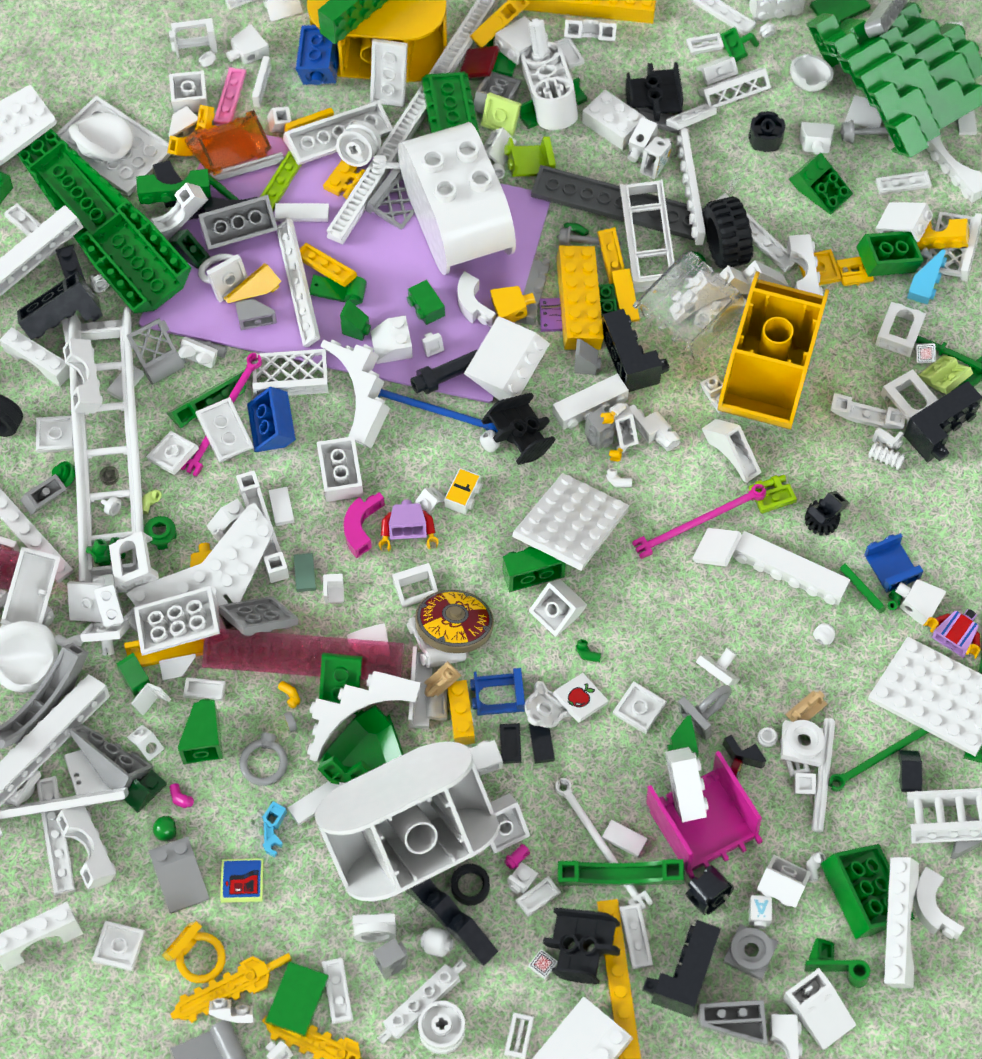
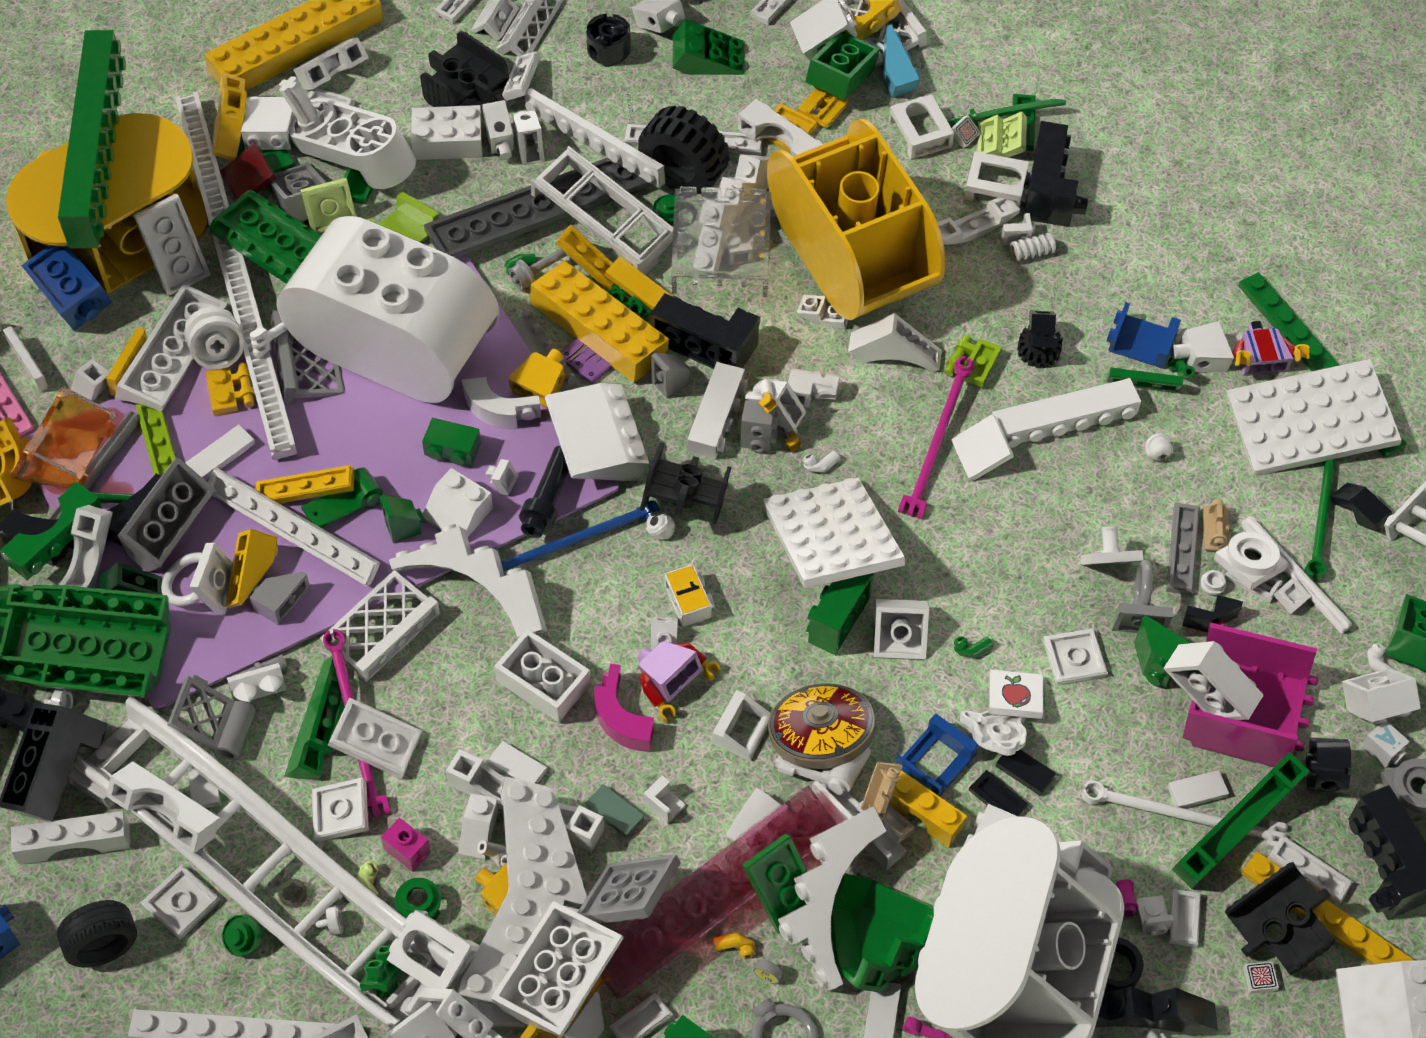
camera: 45 degrees left, 5 degrees down
light grey slope [20,474,67,515] -> none
blue slope [247,386,296,452] -> none
none -> dark pink head [381,817,431,872]
none -> light grey tile [1166,502,1200,596]

